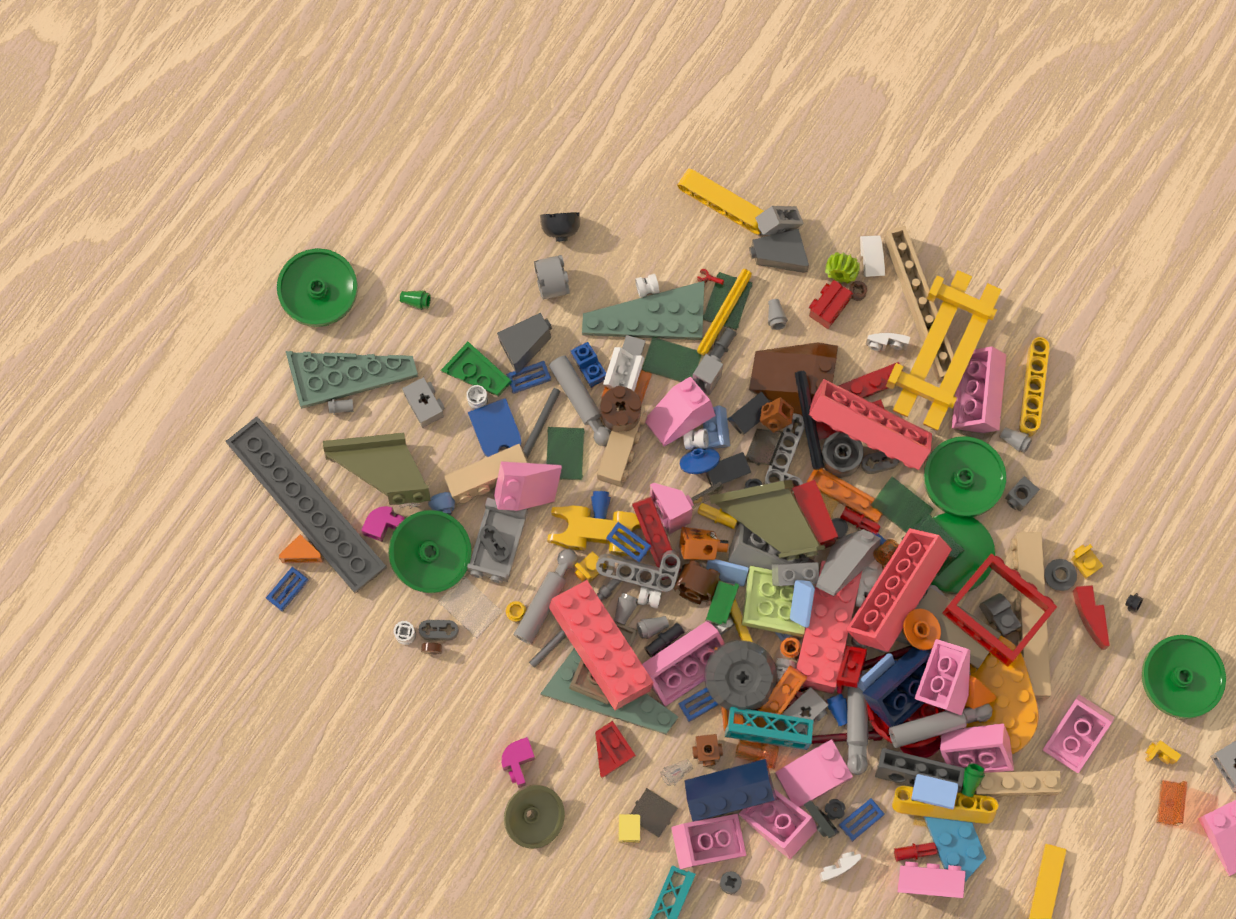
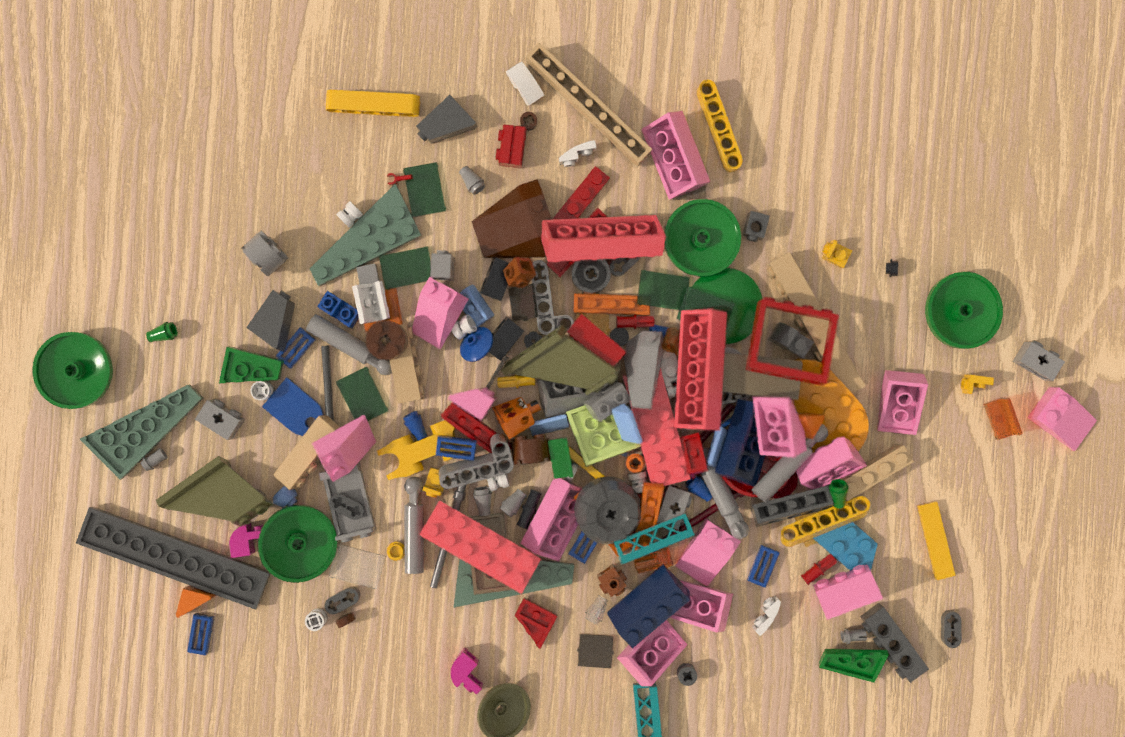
camera: 25 degrees left, 15 degrees up
black cylinder [540,212,580,242] -> none
light yellow panel [619,814,640,843] -> none
yellow axle [697,269,752,356] -> none
dark grey axle [709,328,737,359] -> none
light grey brick [755,206,804,235] -> none
black axle [795,370,824,470] -> none
pearl dark grey wing [804,800,839,838] -> none
lime gear [825,252,860,284] -> none
black plate [825,799,846,820] -> none
yellow fence [886,270,1002,431] -> none
orange dish [903,609,941,650] -> none
light blue slope [911,774,958,810] -> none
light grey cone [1000,427,1032,453] -> none
dark grey piece [1044,559,1077,591] -> none
red slope [1073,585,1110,650] -> none

